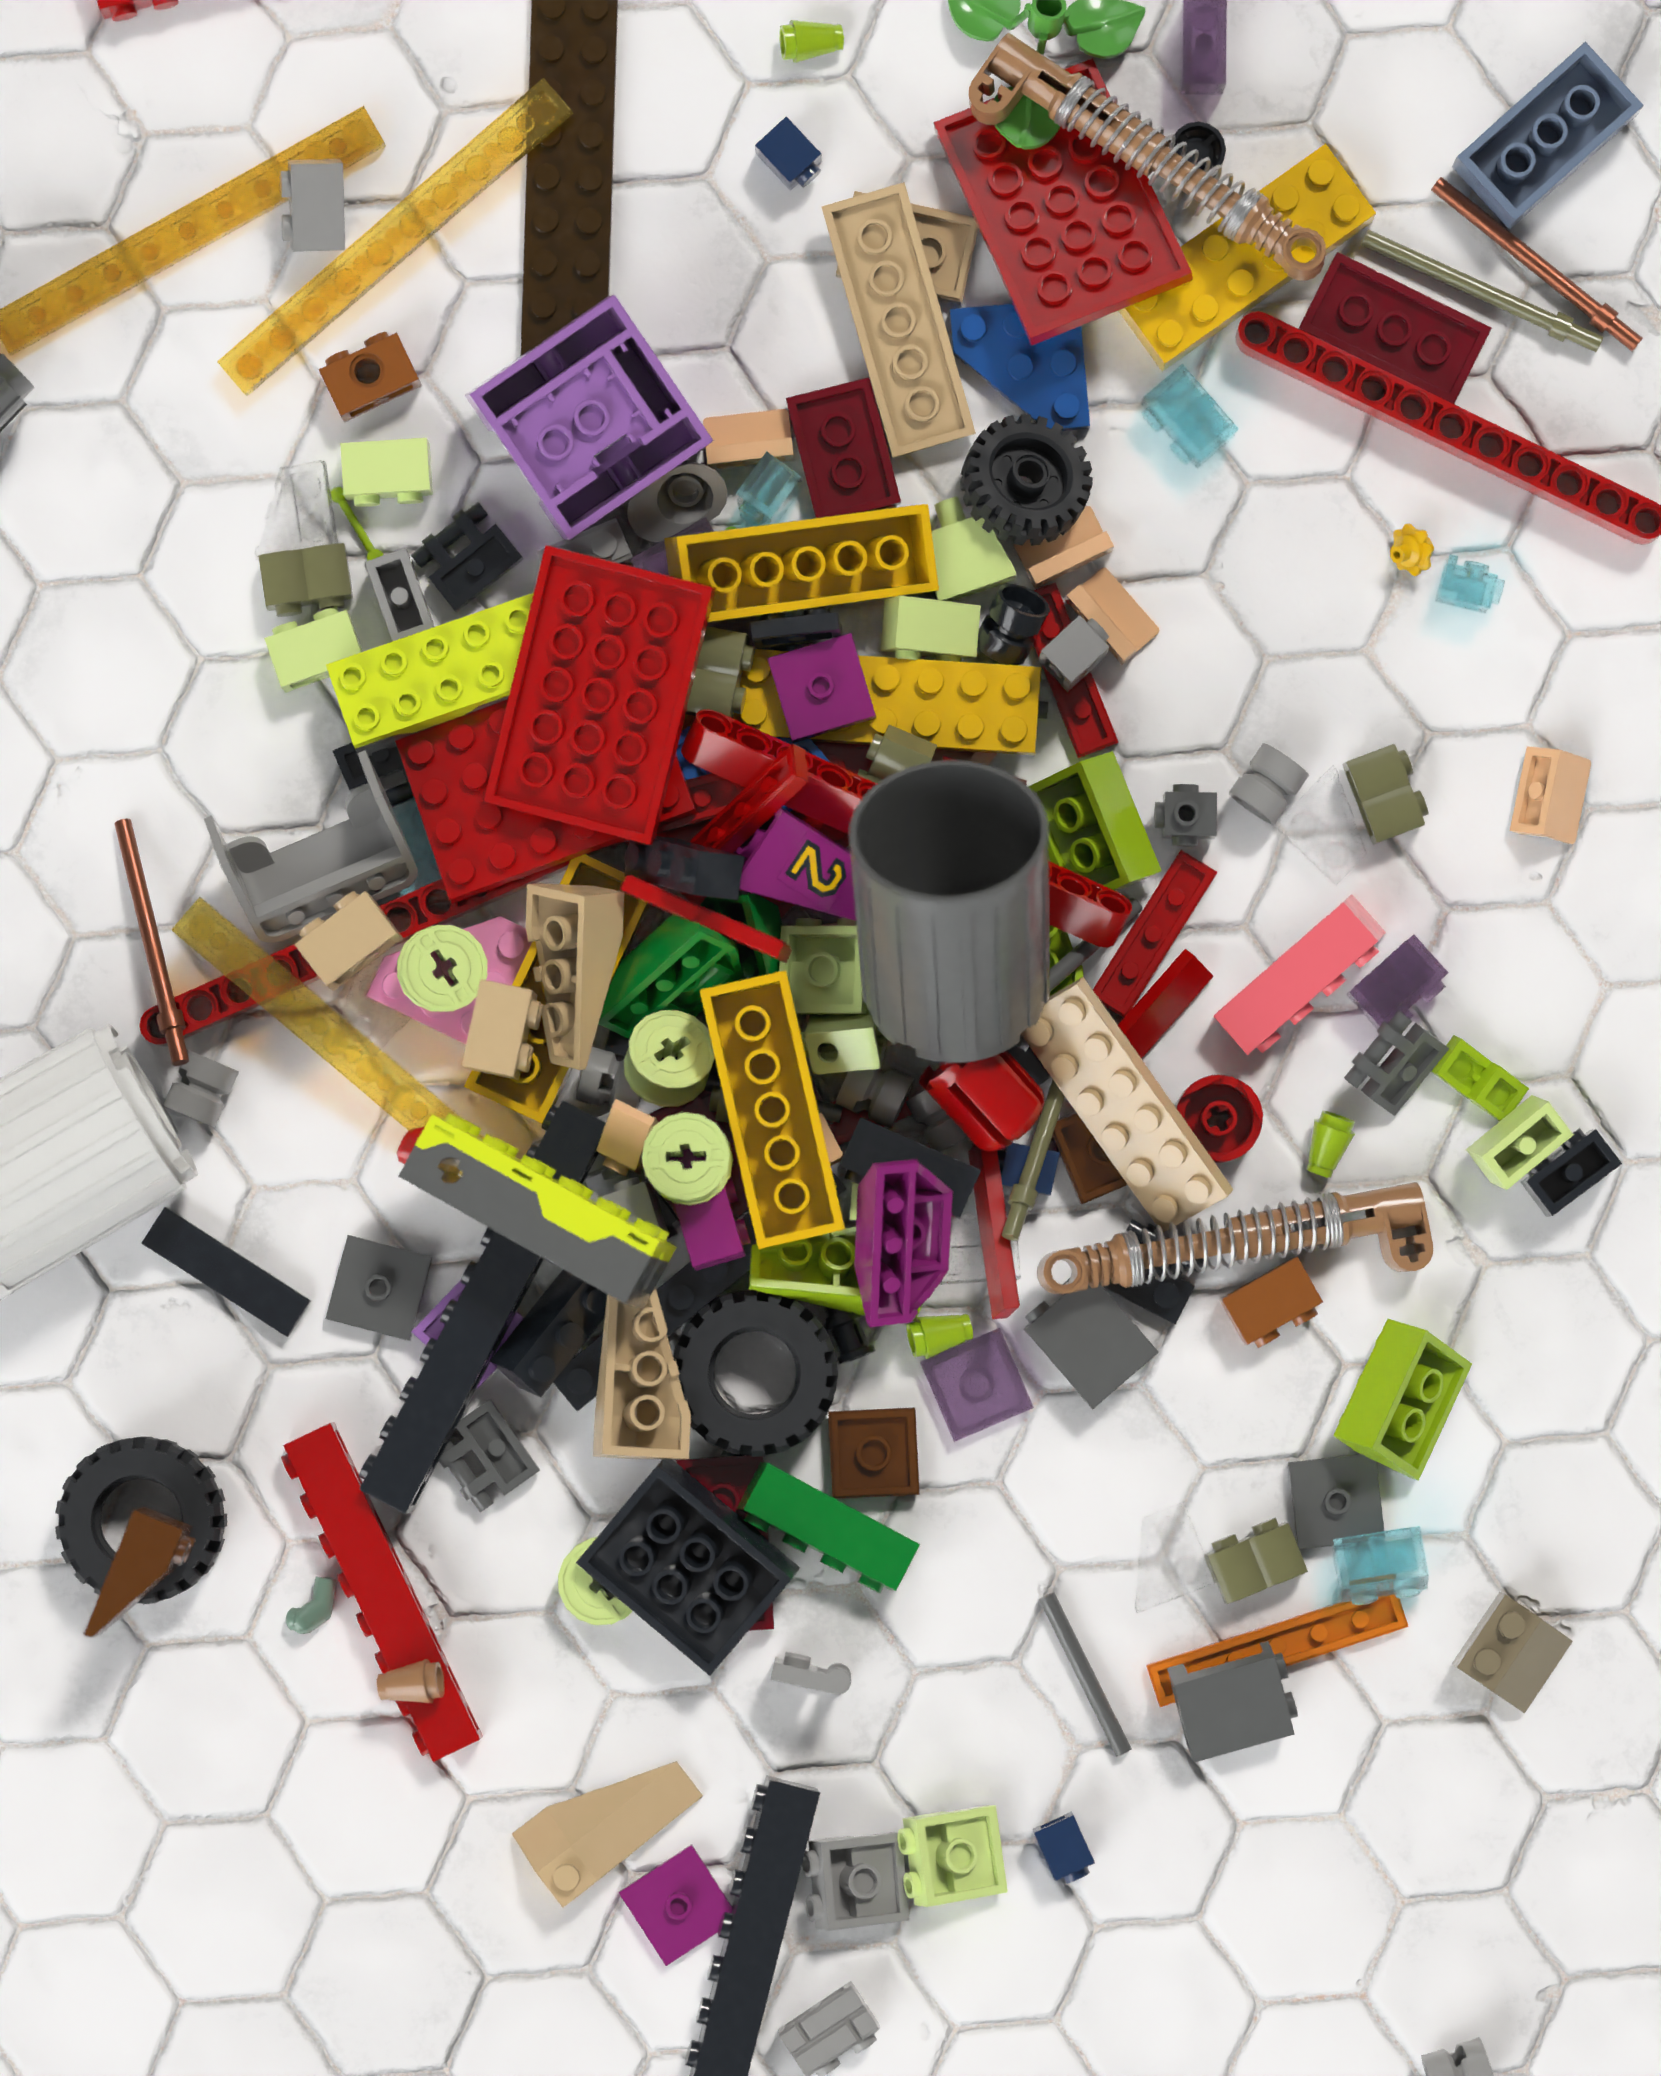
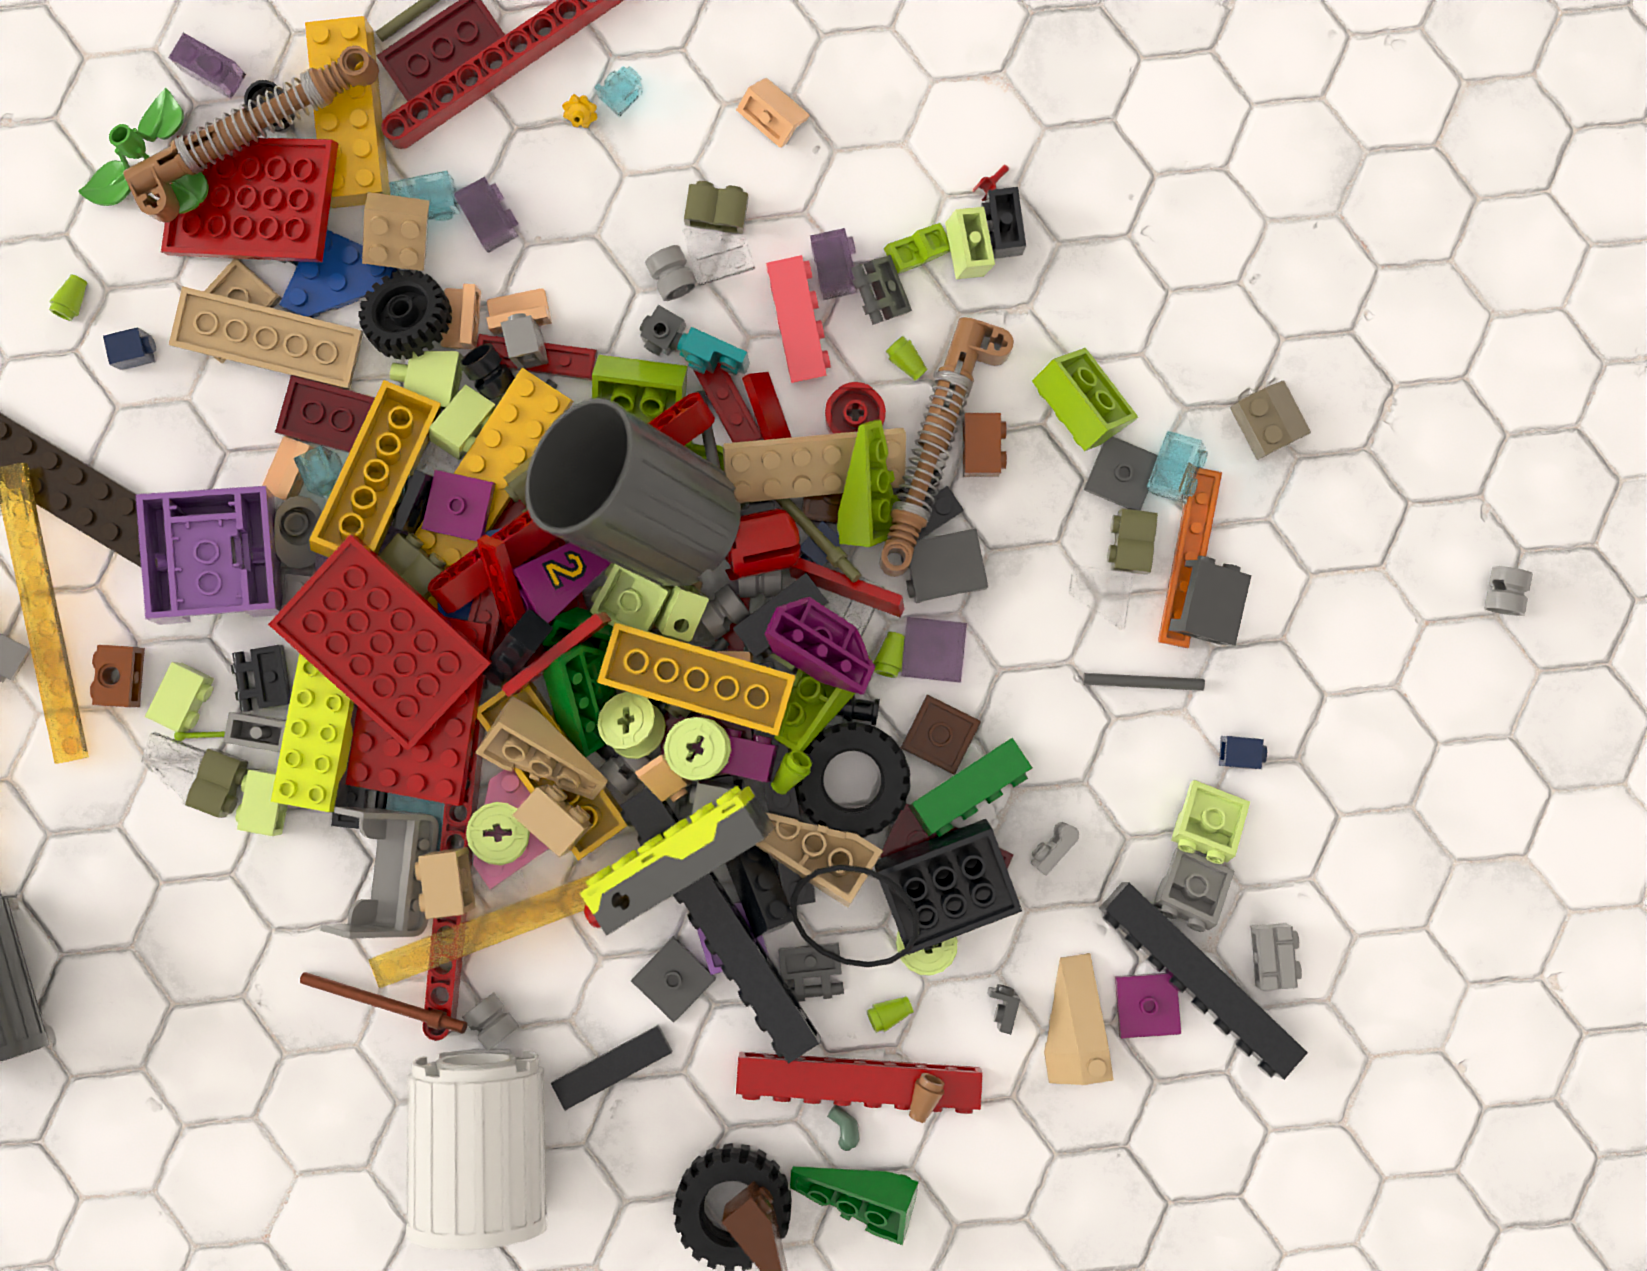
camera: 60 degrees left, 0 degrees up
none -> tan brick [362,192,430,271]
none -> clear purple brick [454,176,519,253]
none -> teal plate [677,327,750,375]
none -> lime cone [771,750,812,795]
none -> black piece [790,864,919,968]
none -> green wedge [790,1166,918,1246]
none -> lime wedge [837,420,900,547]
none -> lime cone [866,996,914,1033]
none -> red hand [973,164,1009,201]
none -> dark grey bracket [987,984,1020,1035]

